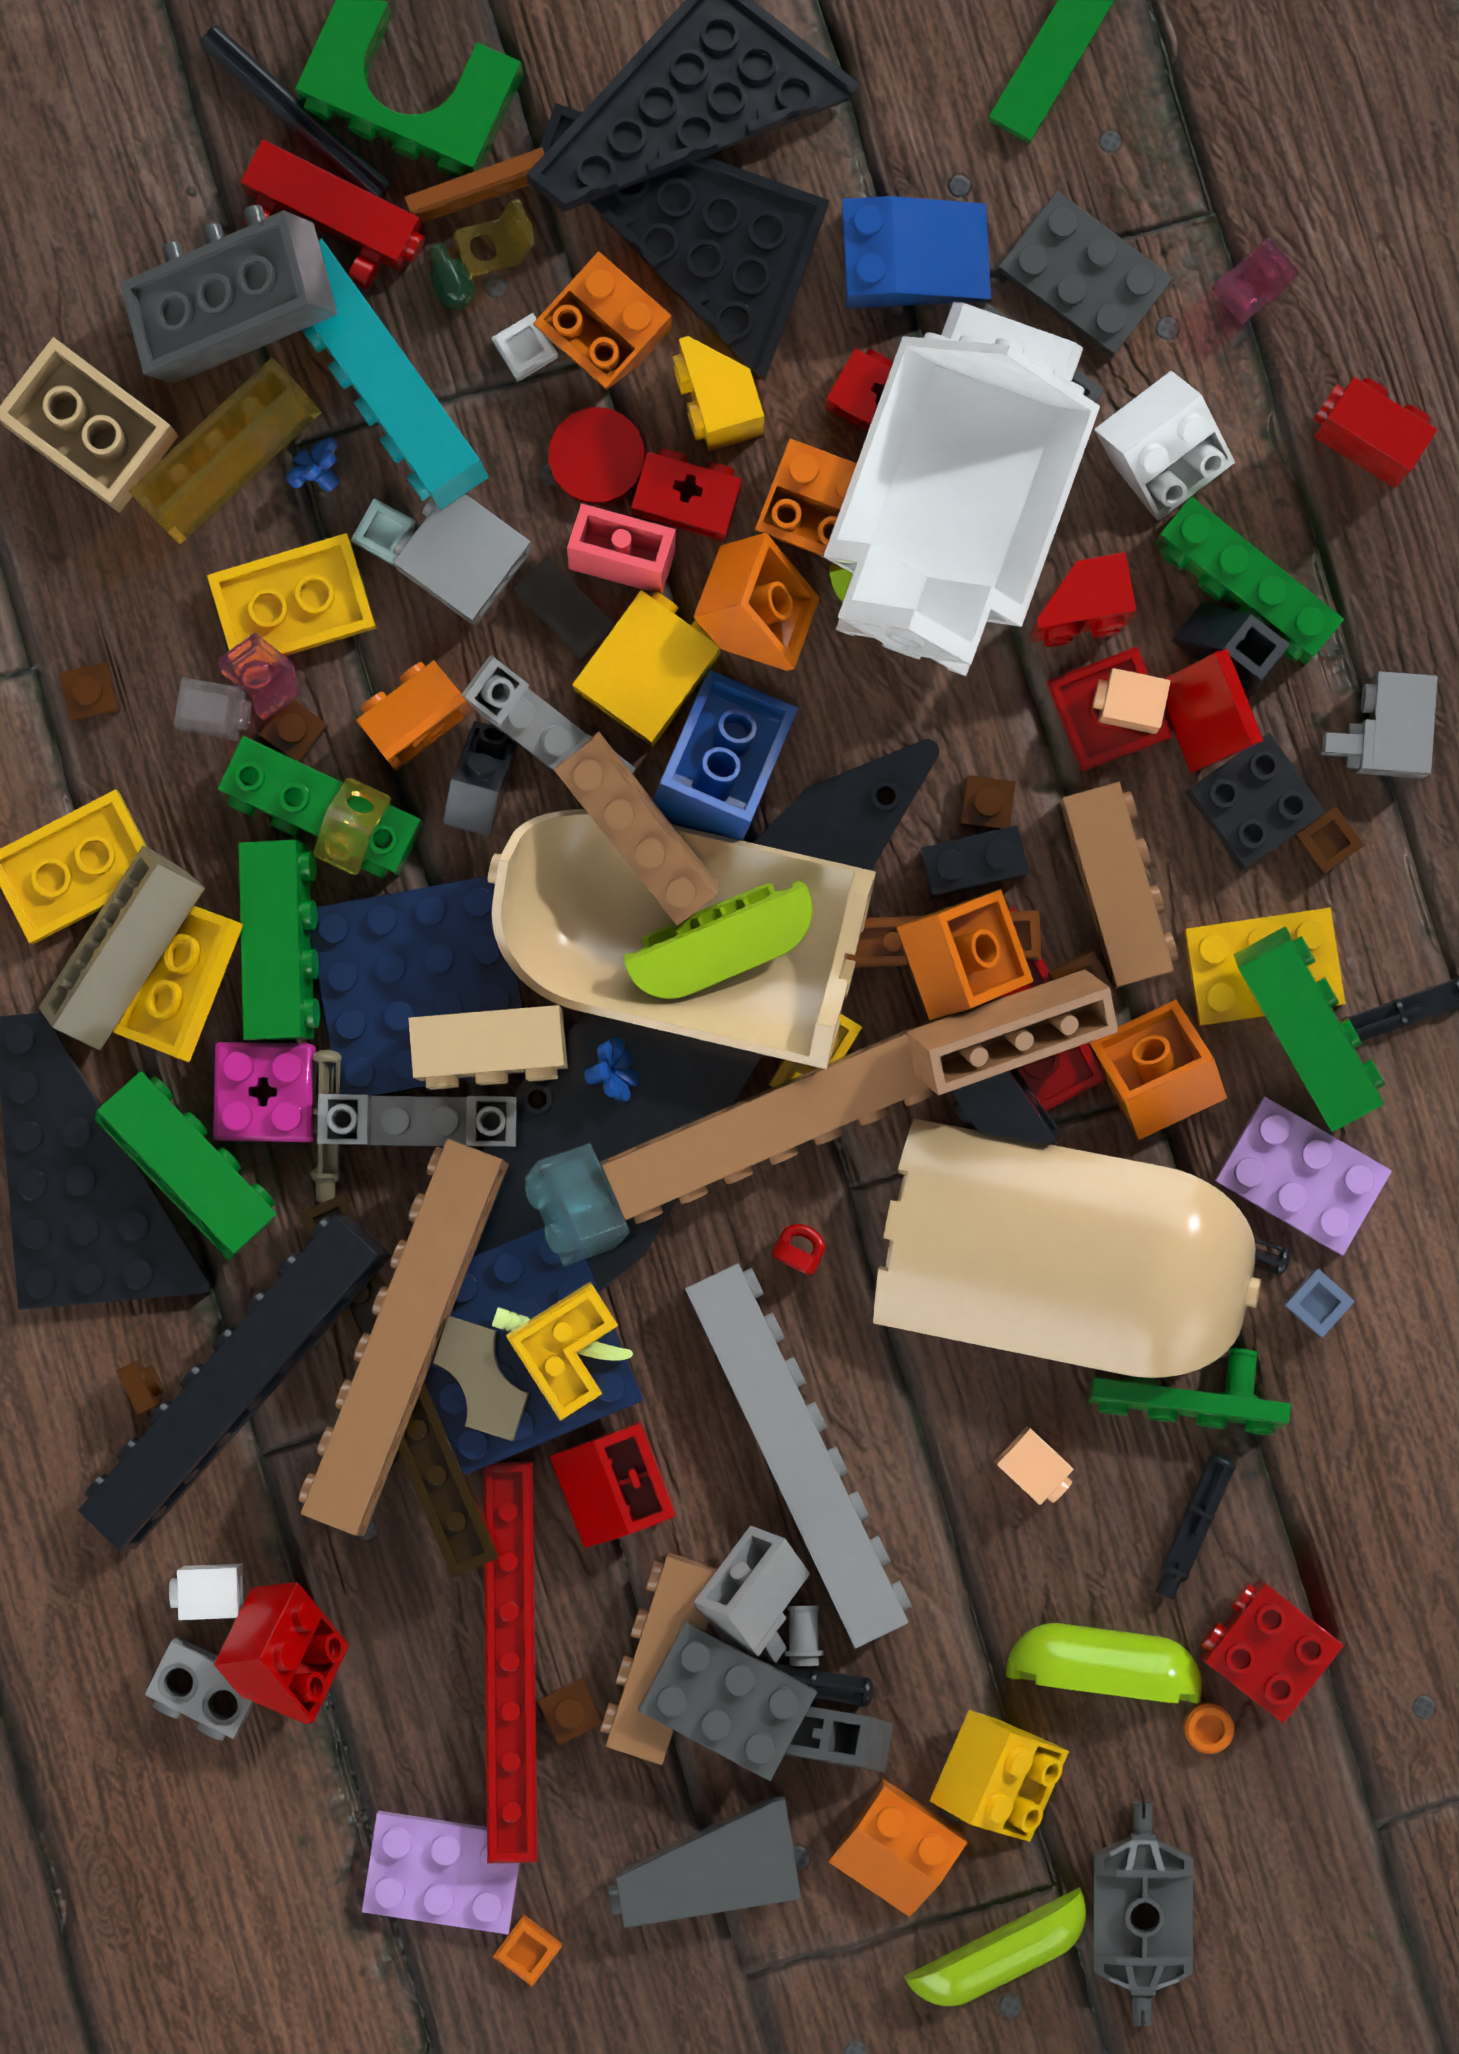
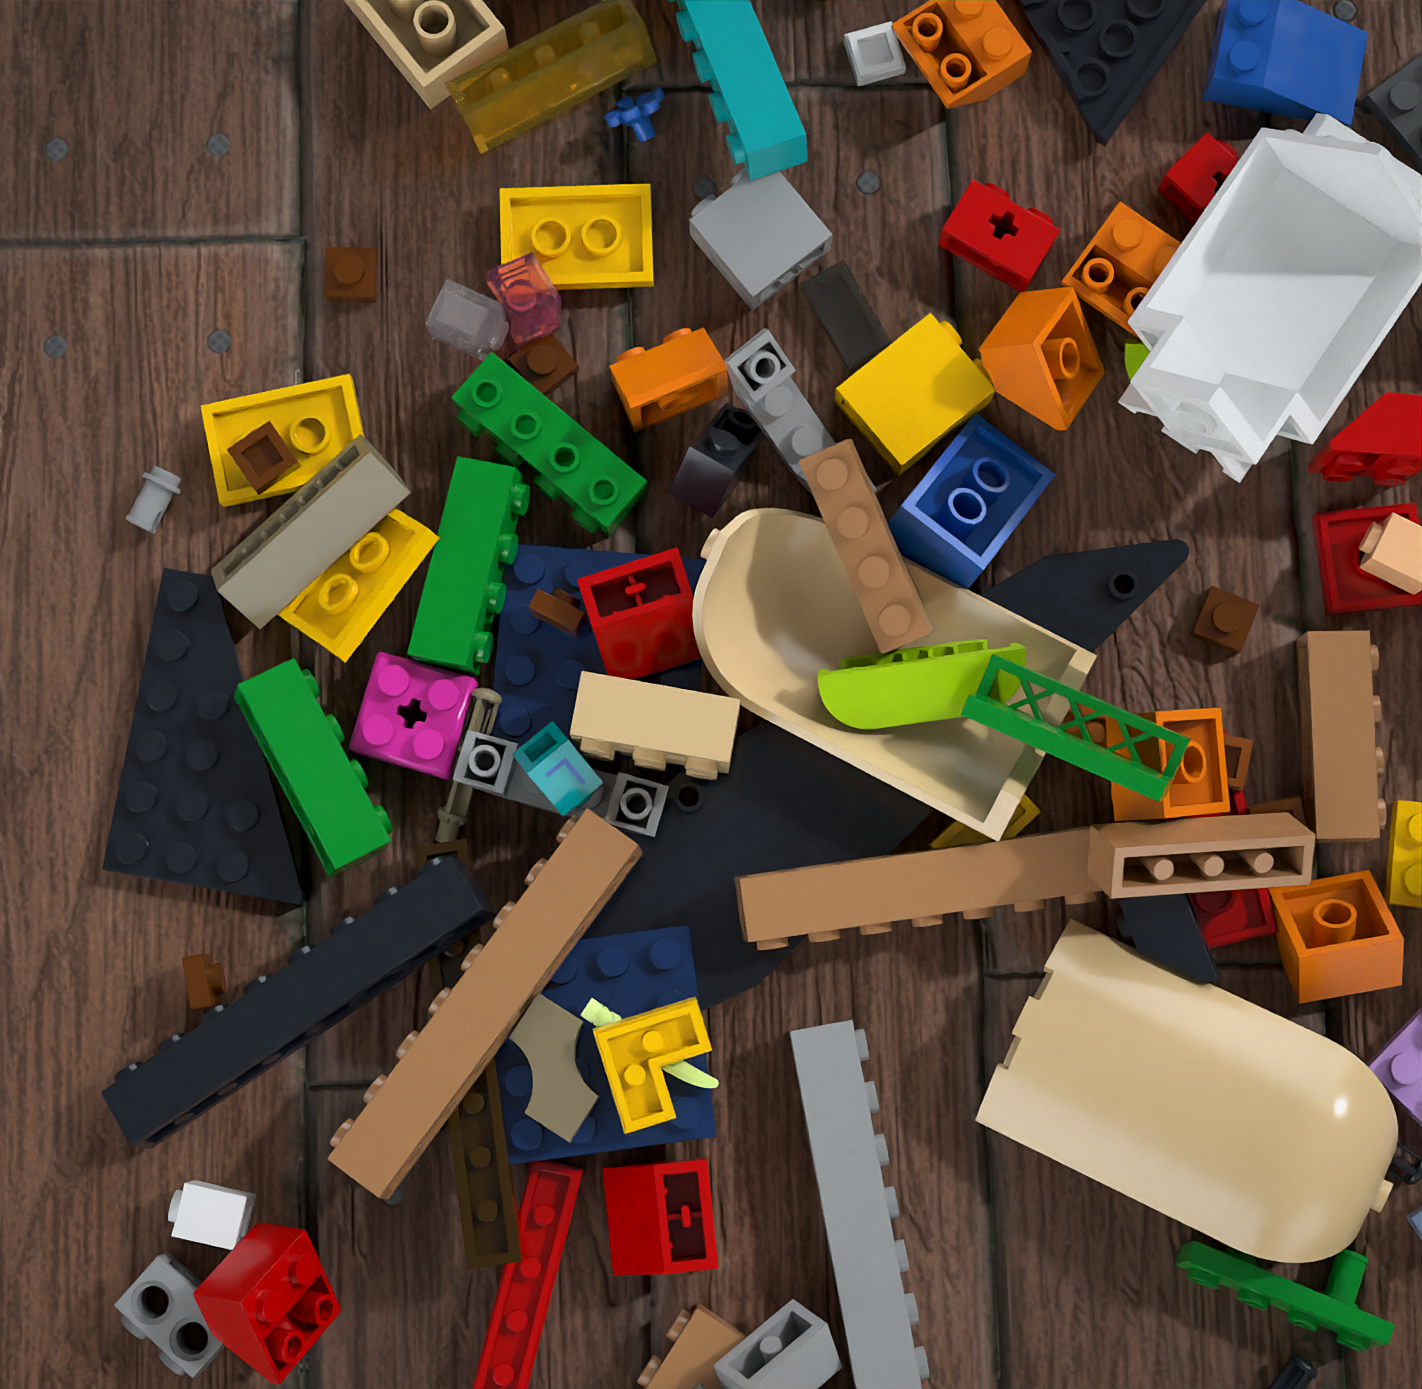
camera: 15 degrees right, 5 degrees down
clear yellow bracket [313,778,391,875] -> none
light aqua tile [351,498,418,566] -> none
clear light blue brick [525,1143,630,1266] -> none
red tile [548,407,645,505] -> none
coral brick [567,503,676,594] -> none
blue plant [584,1037,640,1101] -> none
yellow slope [672,336,764,452] -> none
red tile [770,1224,826,1276] -> none
black brick [919,825,1029,900] -> none
light nougat brick [993,1426,1074,1505] -> none
none -> reddish brown plate [227,421,301,495]
none -> teal brick [512,721,604,816]
none -> reddish brown plate [528,588,587,639]
none -> red slope [577,547,702,680]
none -> green fence [961,654,1191,802]

